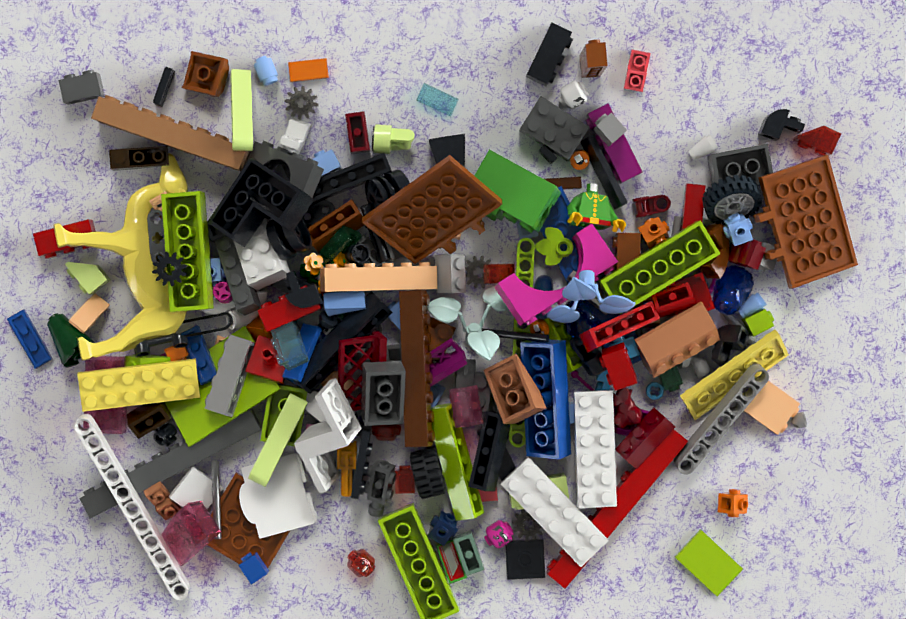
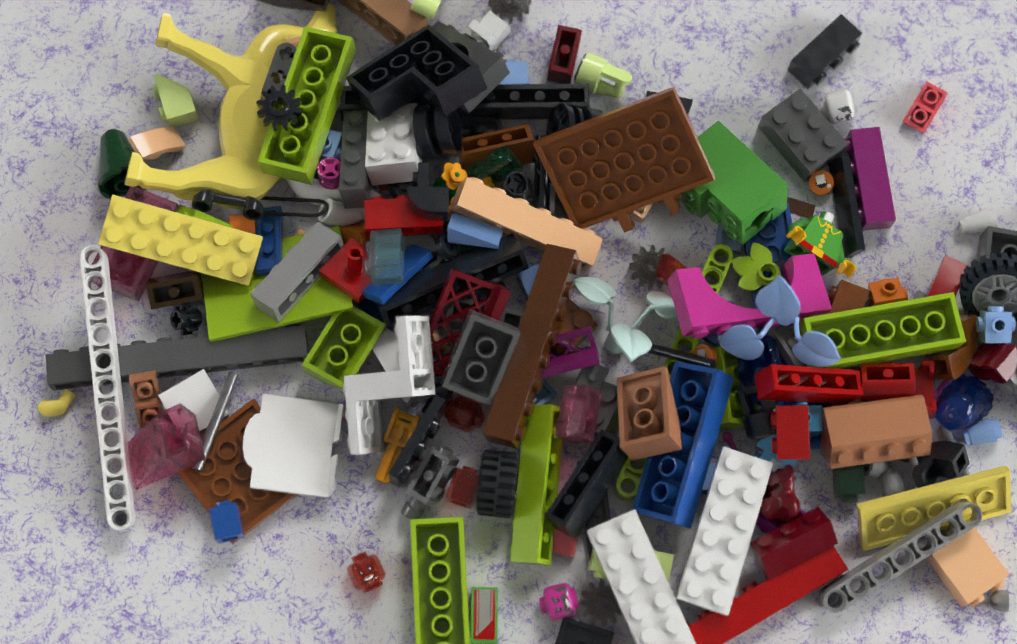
camera: 15 degrees right, 15 degrees down
blue tile [7,309,53,369] -> none
red brick [33,219,96,259] -> none
yellowish green beam [248,393,308,487] -> none
clear light blue tile [416,83,459,117] -> none
dark blue brick [428,511,458,546] -> none
light grey brick [435,254,466,293] -> none
sand green brick [453,530,485,576] -> none
black tile [539,145,557,164] -> none
dark orange brick [579,39,608,78] -> none
light grey brick [593,112,627,147] -> none
dark red piece [632,195,671,218] -> none
dark azure bush [646,382,664,400] -> none
lime brick [742,309,774,337] -> none
none -> light yellow arm [37,389,76,418]

